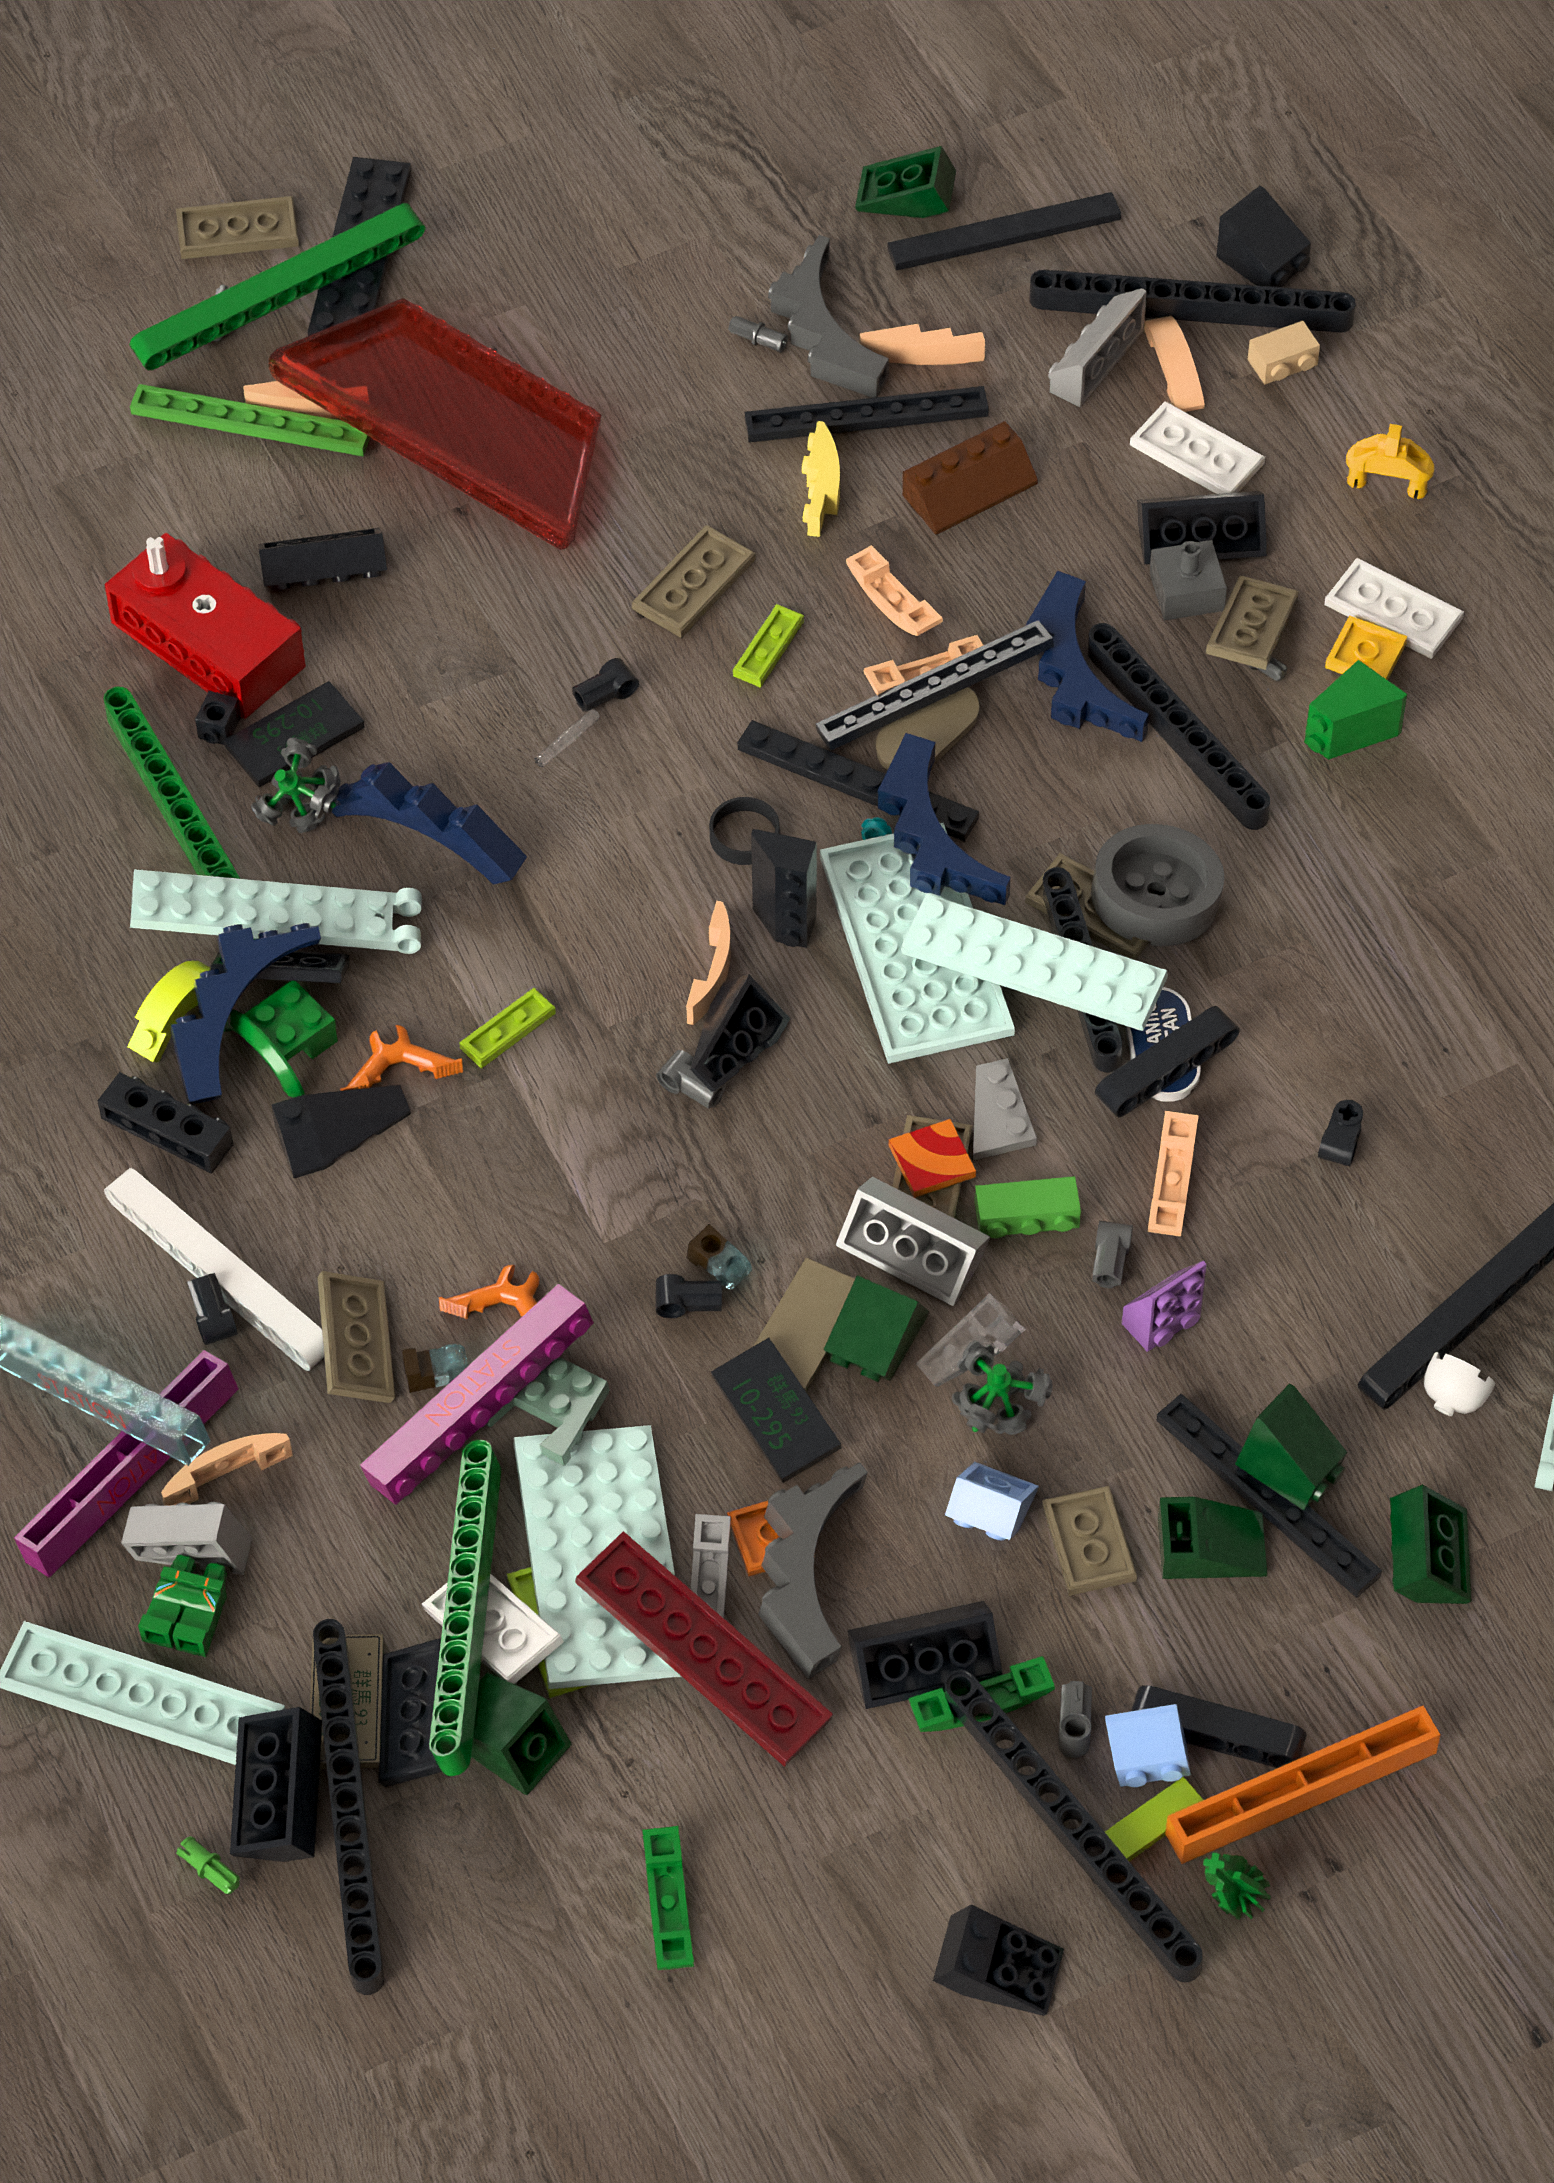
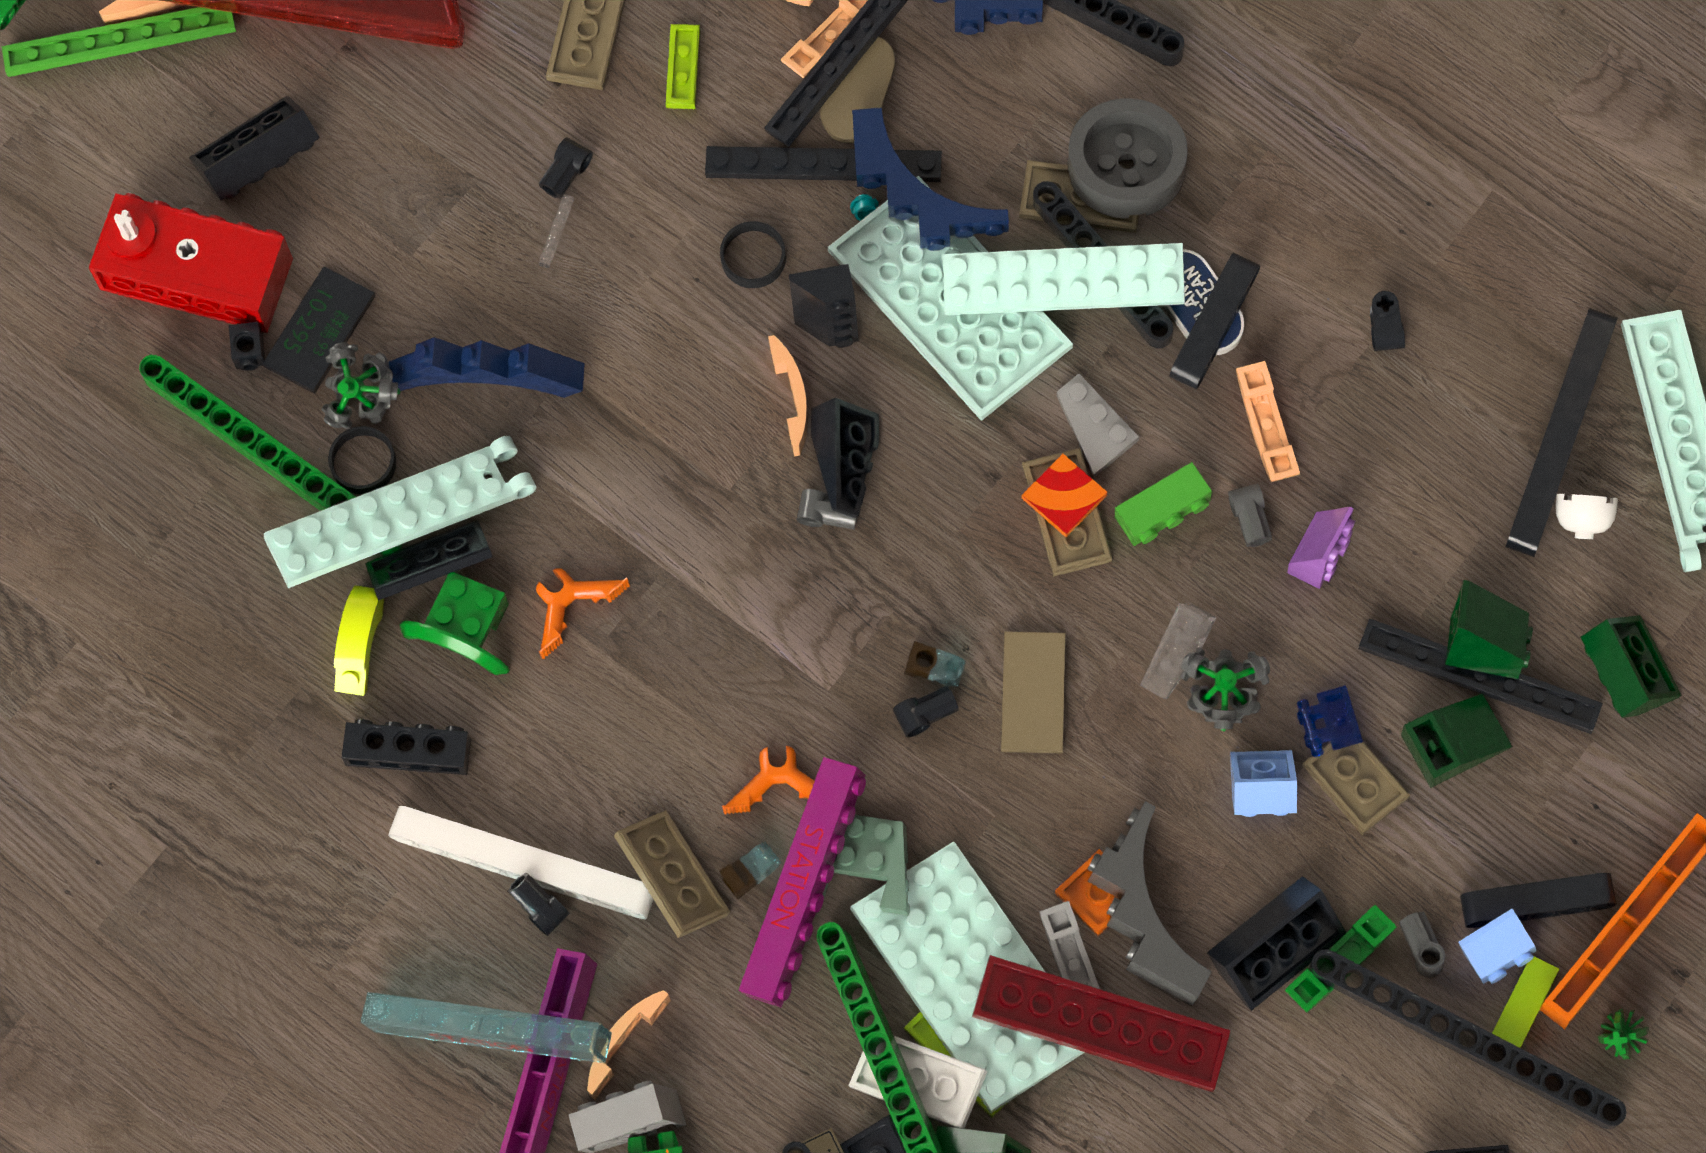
camera: 20 degrees left, 15 degrees up
dark blue arch [170,923,321,1105] -> none
black wedge [271,1085,411,1179] -> none
lime tile [459,988,556,1069] -> none
black tile [711,1337,842,1483] -> none
dark green slope [823,1275,929,1383] -> none
light grey slope [836,1176,990,1306] -> none
none -> black tyre [328,426,396,495]
none -> clear blue plate [1297,685,1363,757]

